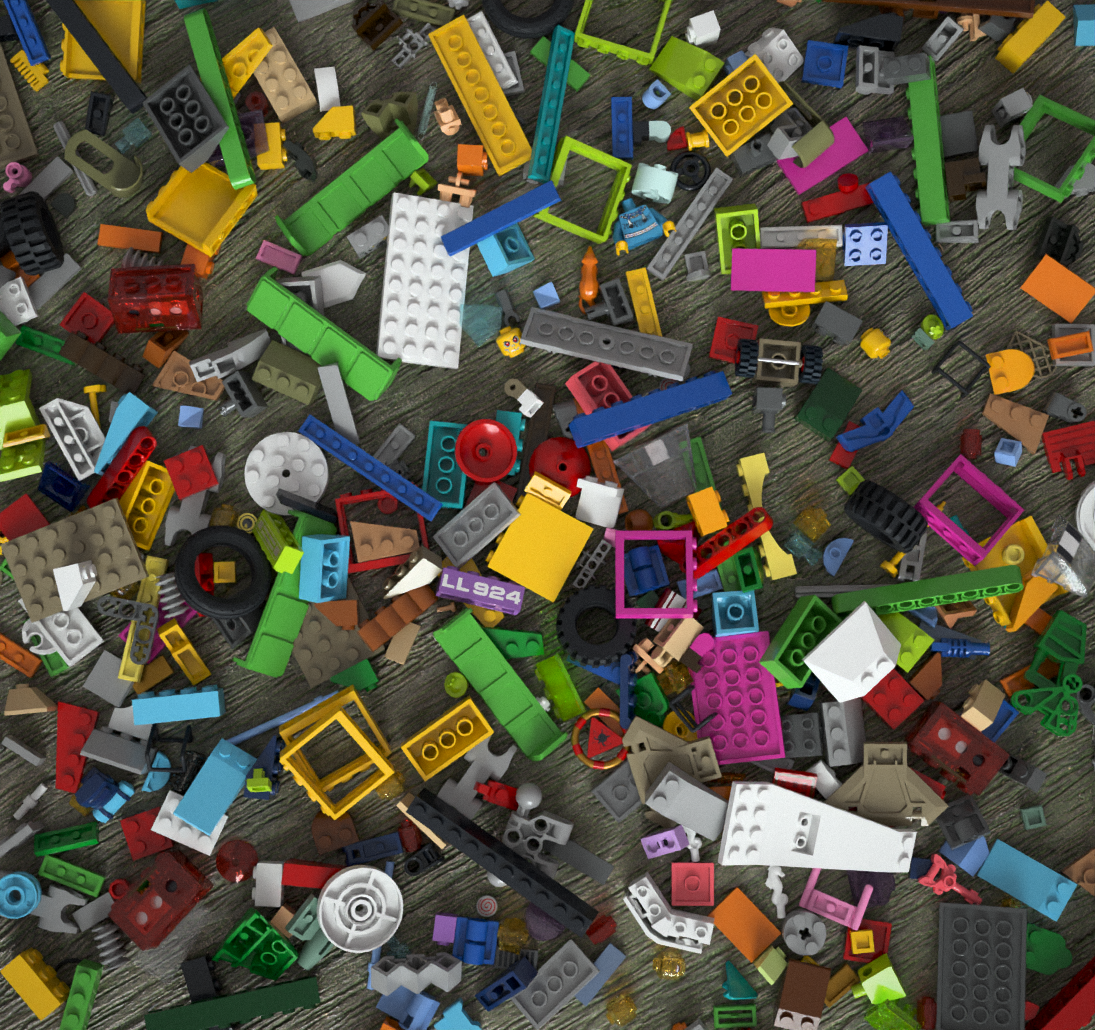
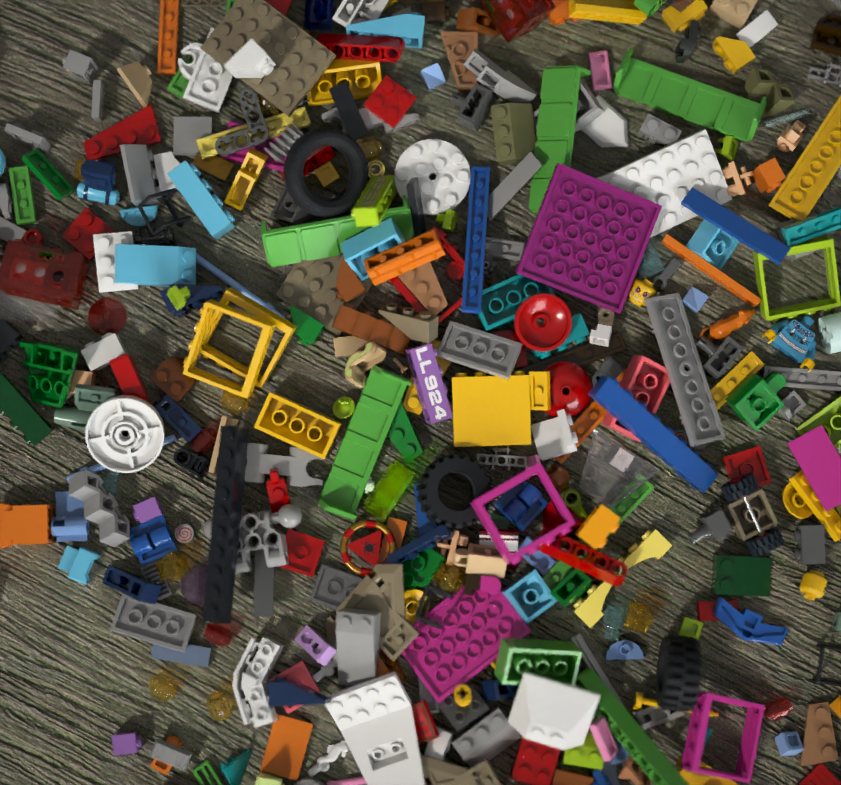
camera: 55 degrees right, 0 degrees up
white bar [13,783,48,820] -> none
none -> dark blue slope [268,676,331,706]
none -> red plate [279,529,325,578]
none -> black tile [329,82,369,141]
none -> tan animal [345,341,387,388]
none -> orange brick [363,229,445,285]
none -> lime tile [436,209,459,233]
none -> yellow bush [454,684,472,707]
none -> magenta plate [515,163,662,314]
none -> bright pink tile [589,716,619,762]
none -> orange tile [661,234,762,307]
none -> green brick [725,371,786,432]

